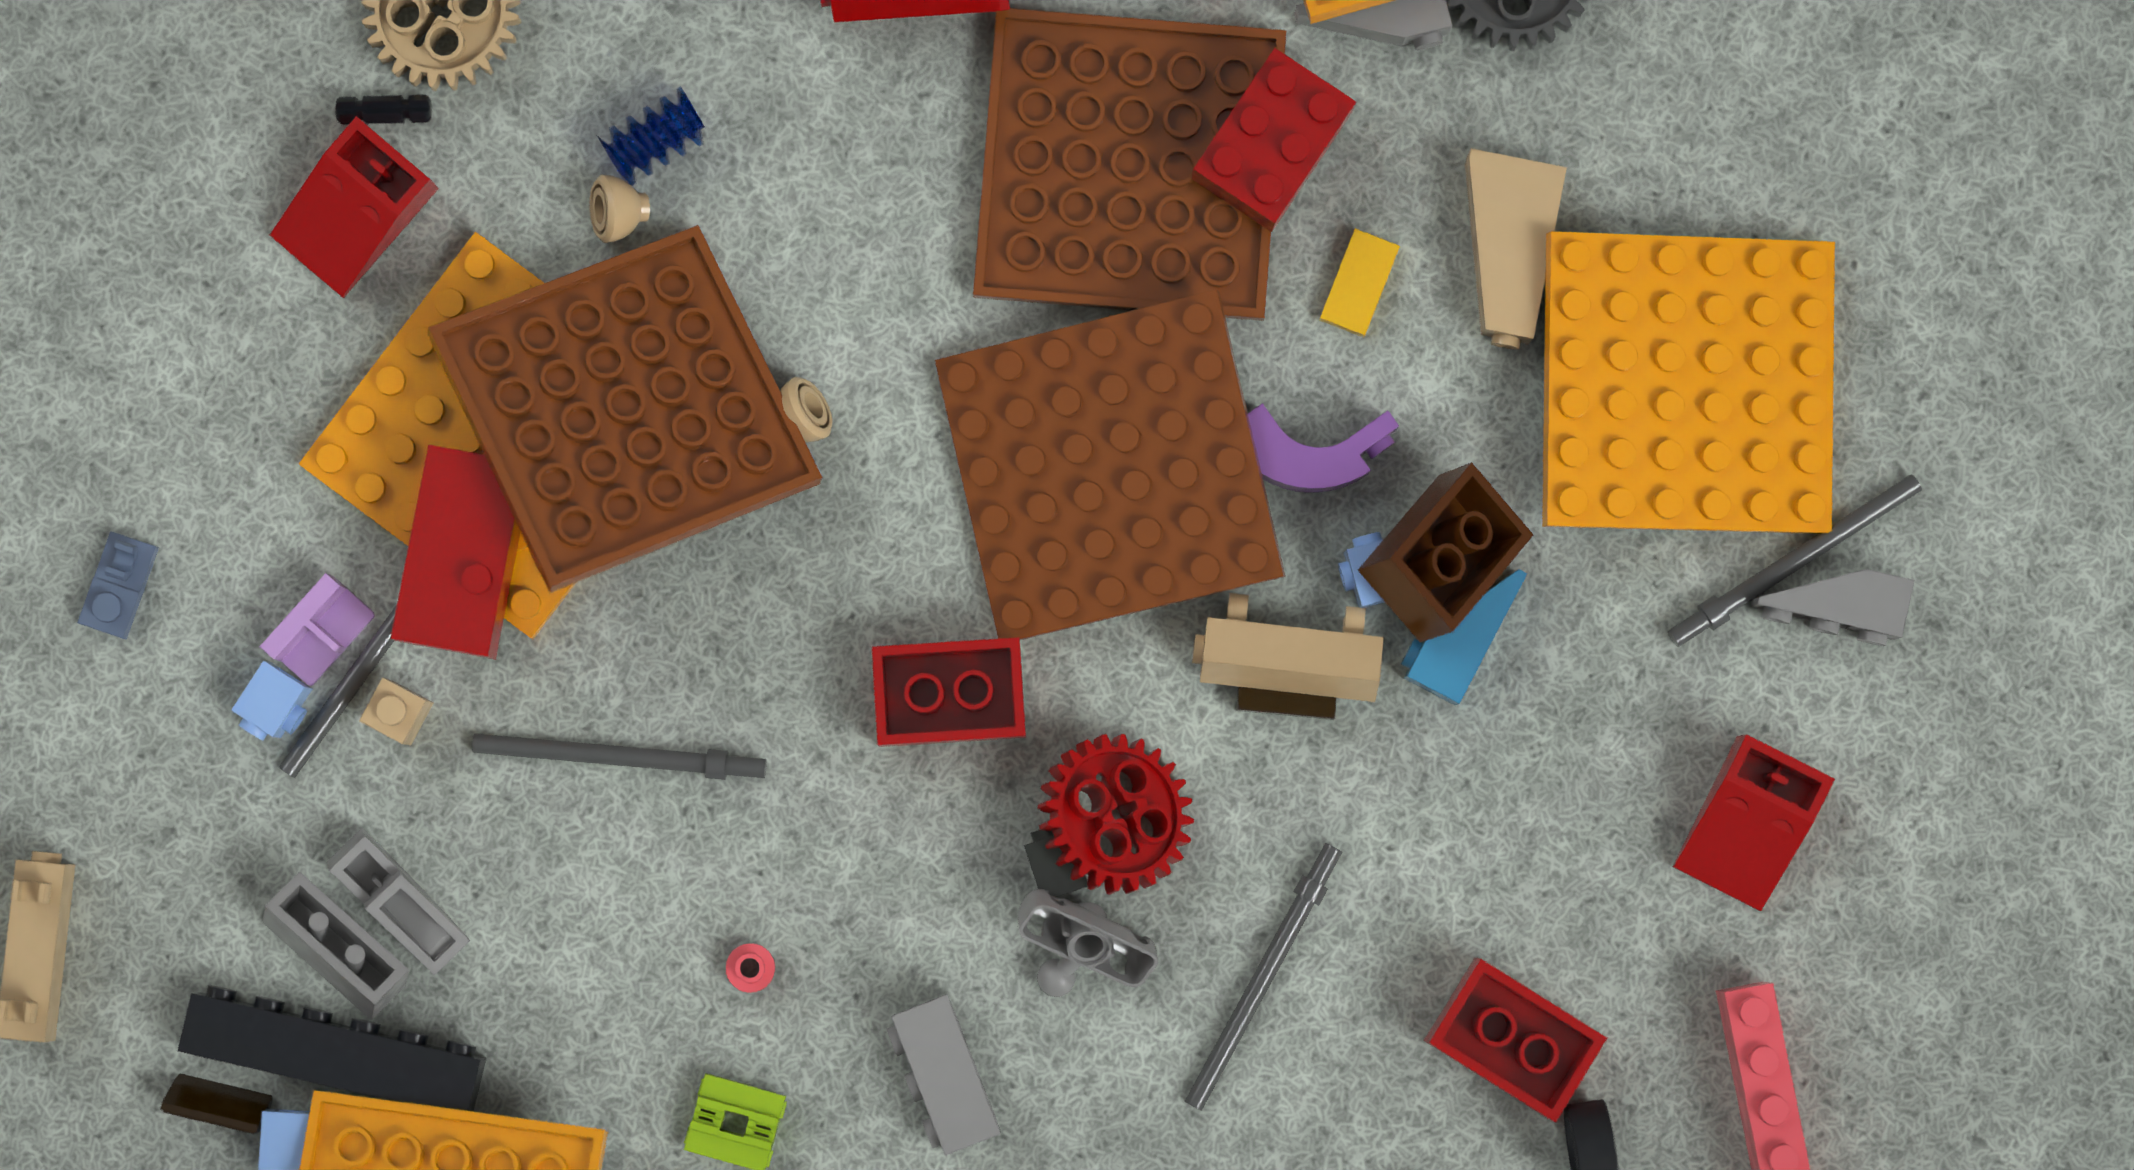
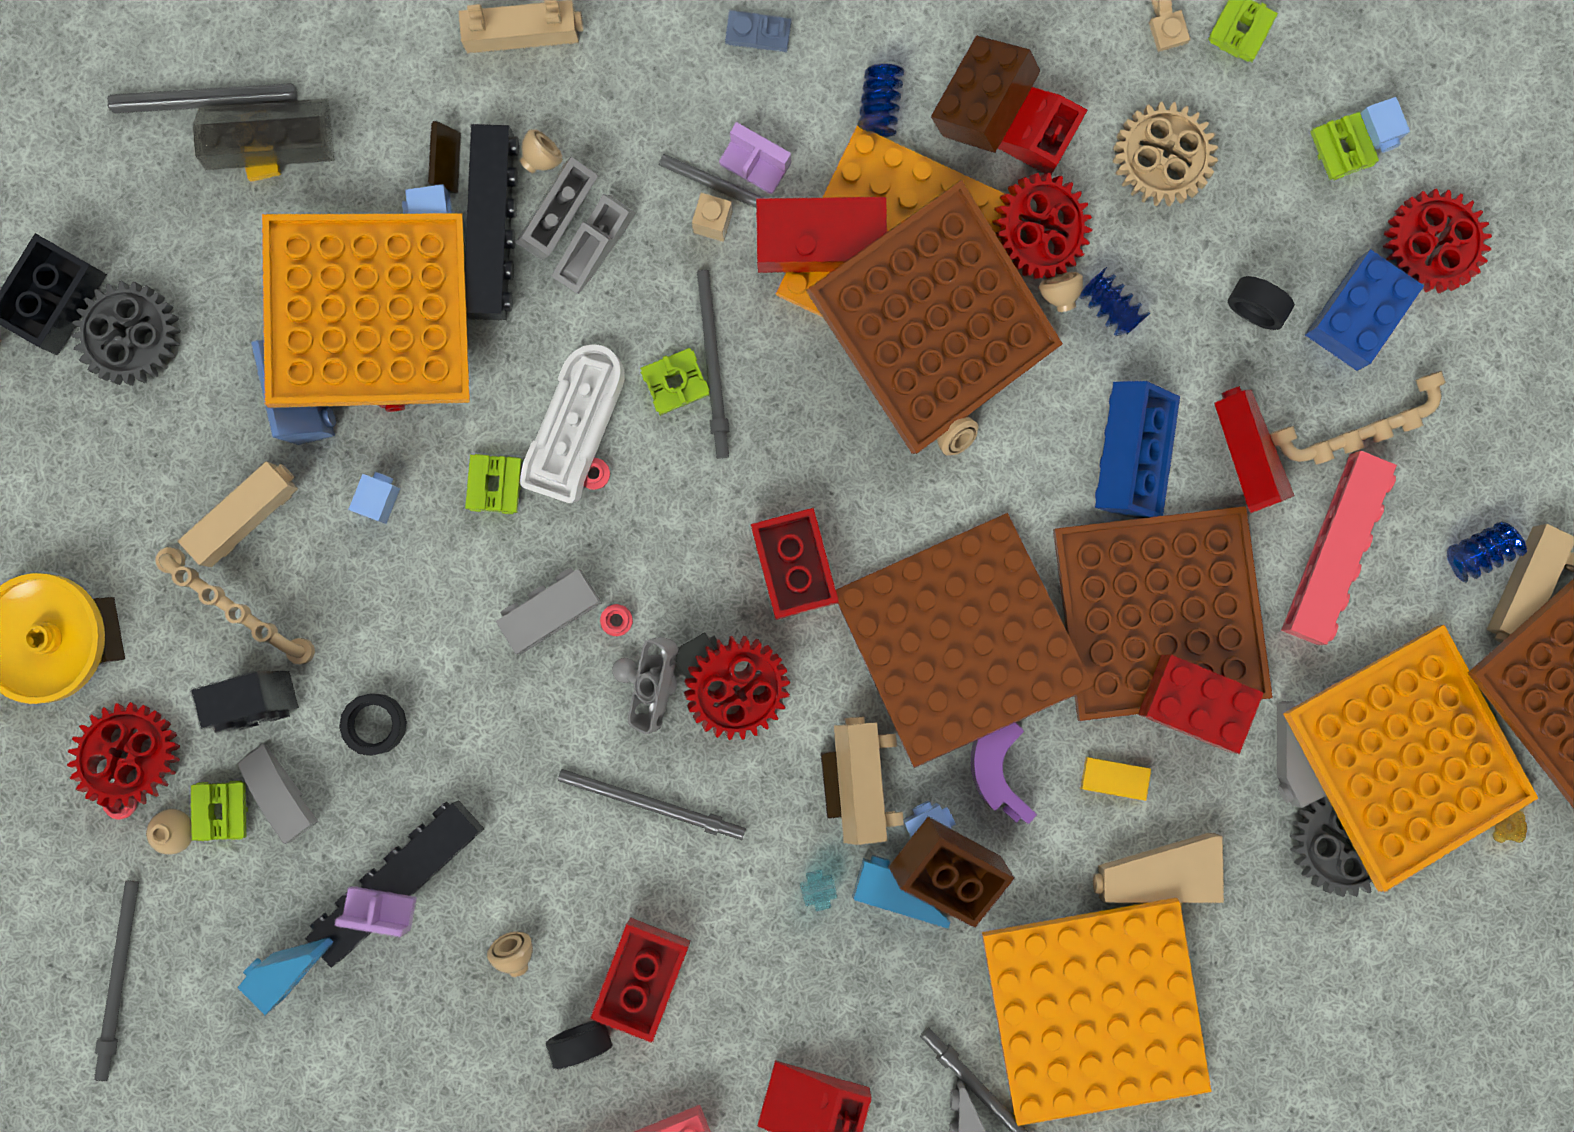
camera: 80 degrees right, 0 degrees up
light blue brick [231,661,312,741] -> none
black axle [335,95,432,125] -> none
none -> tan brick [520,129,563,173]
none -> white piece [520,344,625,503]
none -> coral plate [600,604,633,636]
none -> lime piece [640,348,710,416]
none -> clear light blue gear [800,869,838,912]
none -> clear blue piece [858,64,905,137]
none -> reddish brown brick [931,35,1041,153]
none -> red gear [992,173,1092,279]
none -> blue slope [1095,381,1180,518]

